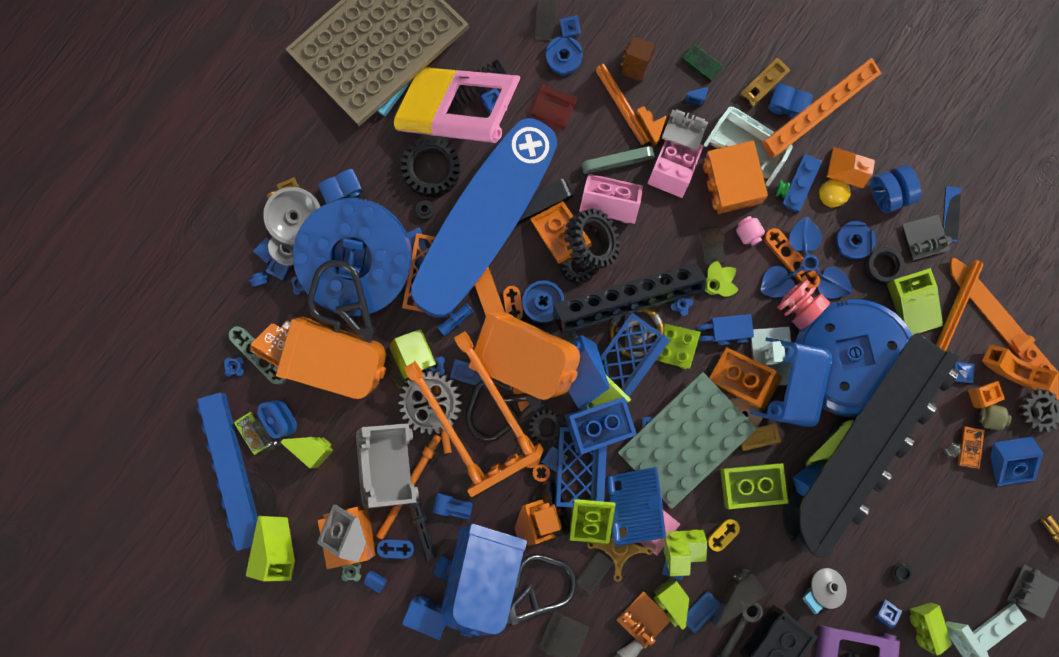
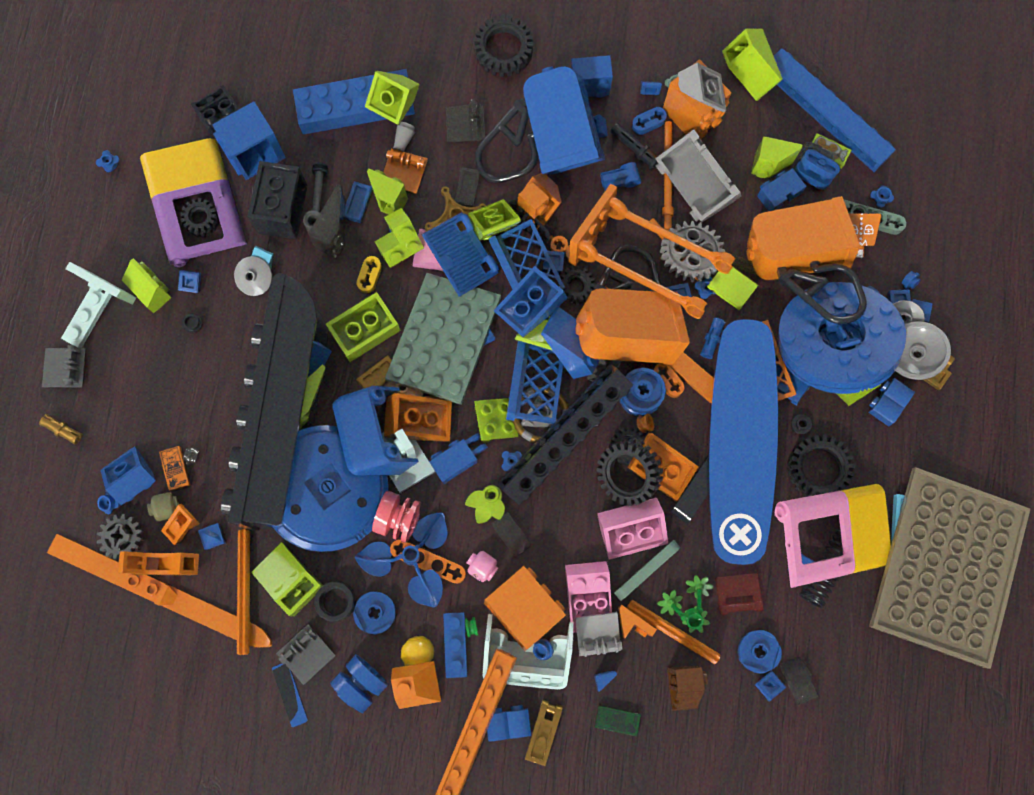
camera: 150 degrees right, 5 degrees down
none -> blue plate [97,491,120,514]
none -> blue plate [533,639,554,660]
none -> orange bush [637,414,654,433]
none -> plant [657,575,713,633]
none -> blue brick [757,168,807,211]

